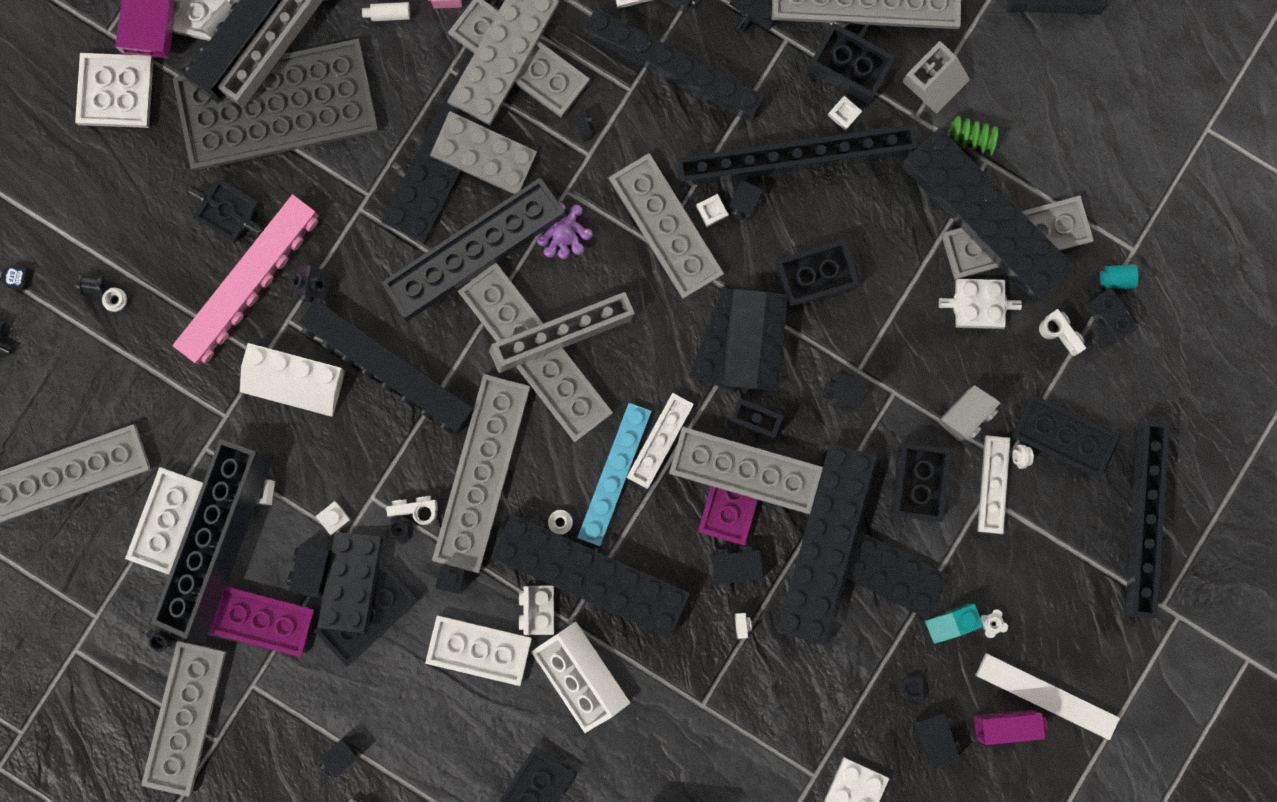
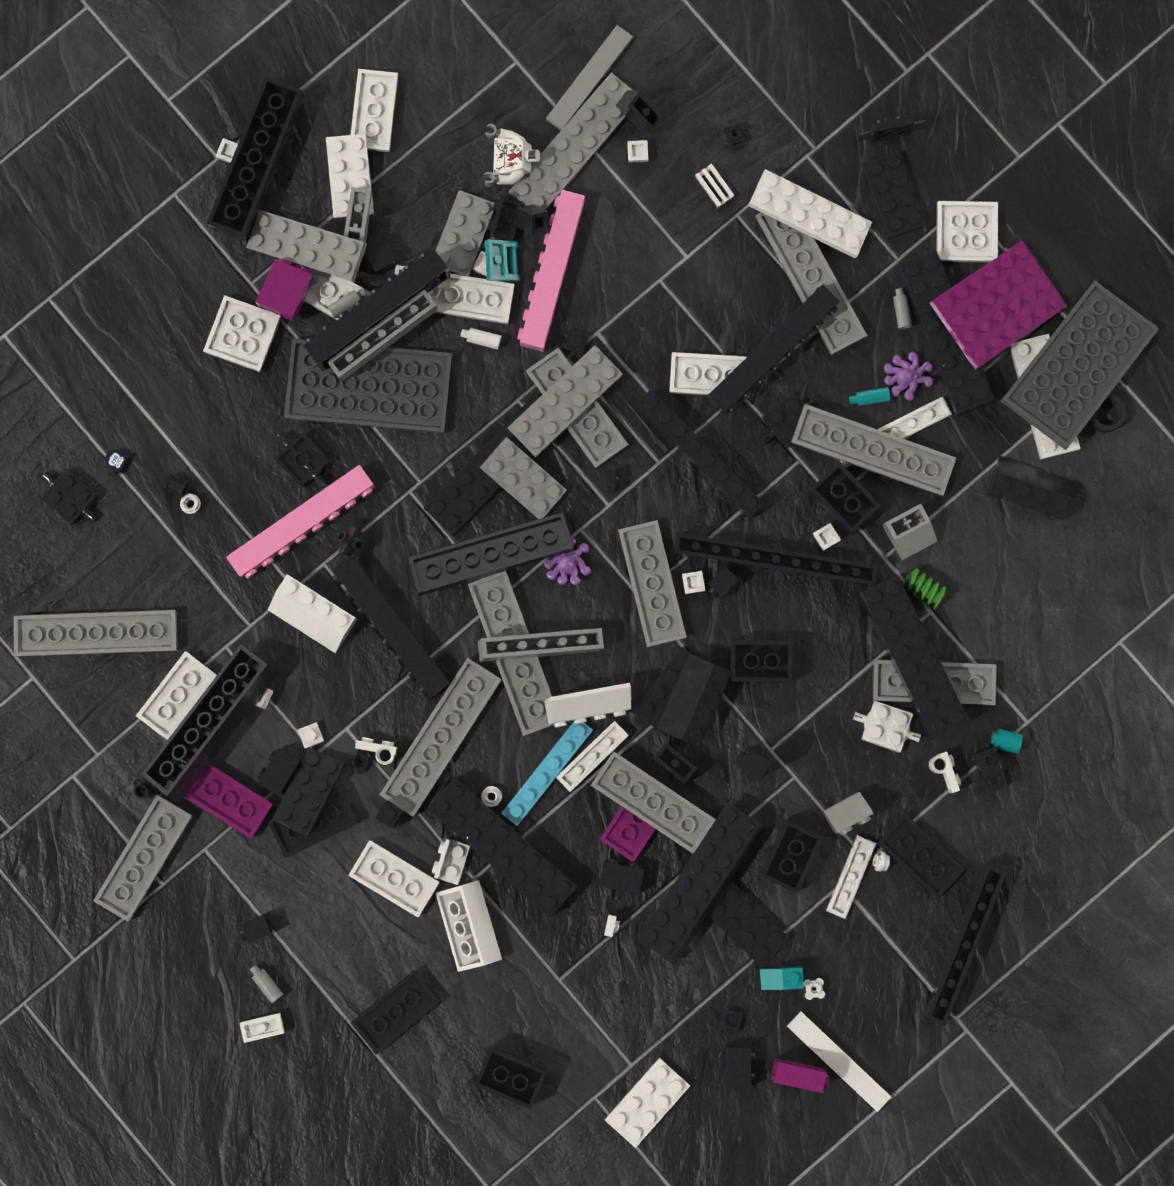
camera: 20 degrees right, 0 degrees up
none -> white slope [544,683,631,728]

